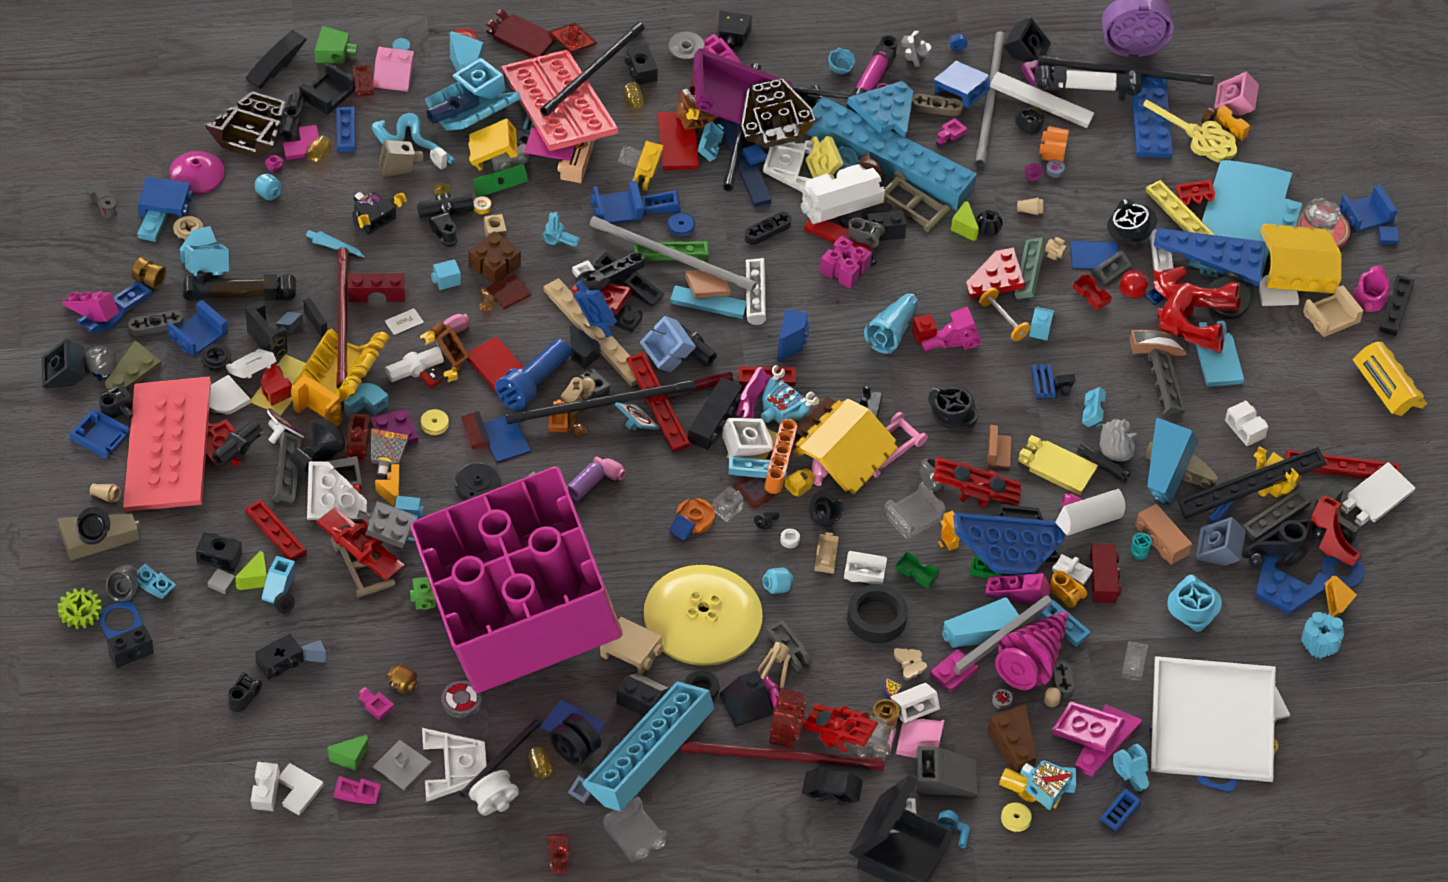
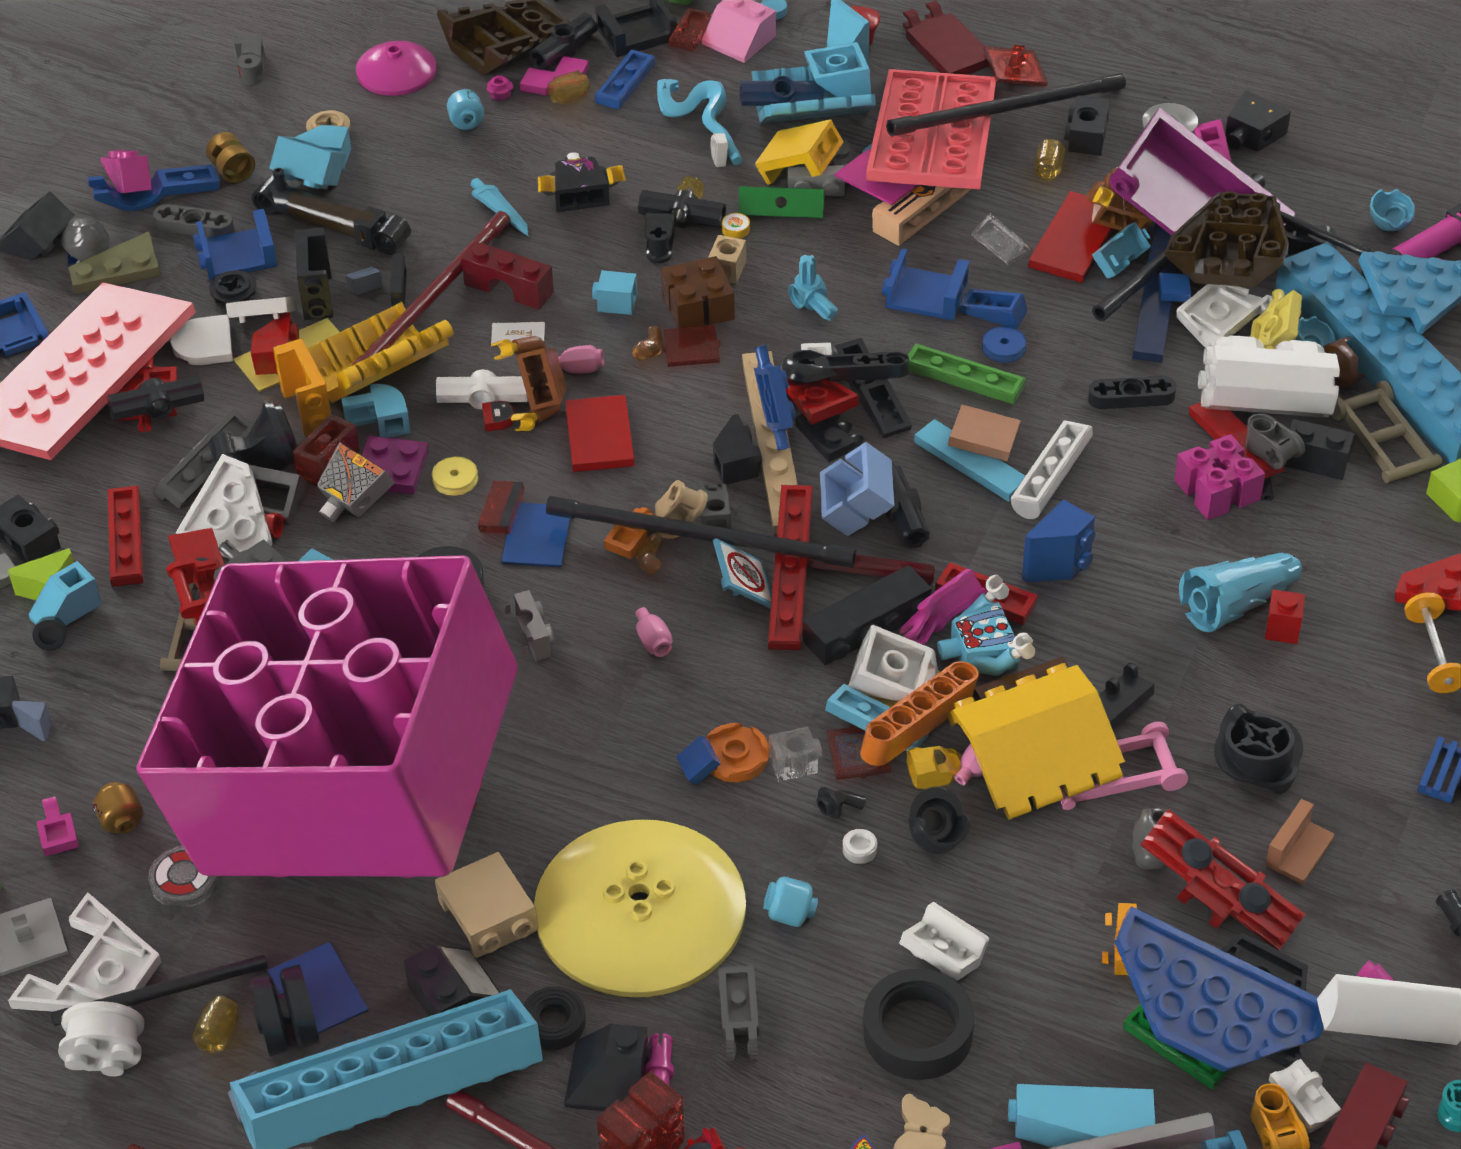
camera: 35 degrees right, 5 degrees down
black piece [99,384,133,419] -> none
blue panel [138,177,193,219] -> none
medium azure plate [138,210,169,242] -> none
white shield [267,408,304,444] -> none
light orange slope [375,464,400,507] -> none
dark tan torso [379,140,423,177] -> none
blue piece [495,339,571,411] -> none
medium lavender brick [567,462,605,501] -> none
light grey piece [590,216,757,292] -> none
yellow hinge [633,141,664,191] -> none
tan plant [757,642,791,690] -> none
tan piece [814,532,839,574] -> none
clear panel [884,482,946,540] -> none
green piece [895,552,940,589] -> none
dark pink brick [921,306,982,352] -> none
dark pink slope [985,573,1051,605] -> none
light yellow tile [1018,435,1098,496] -> none

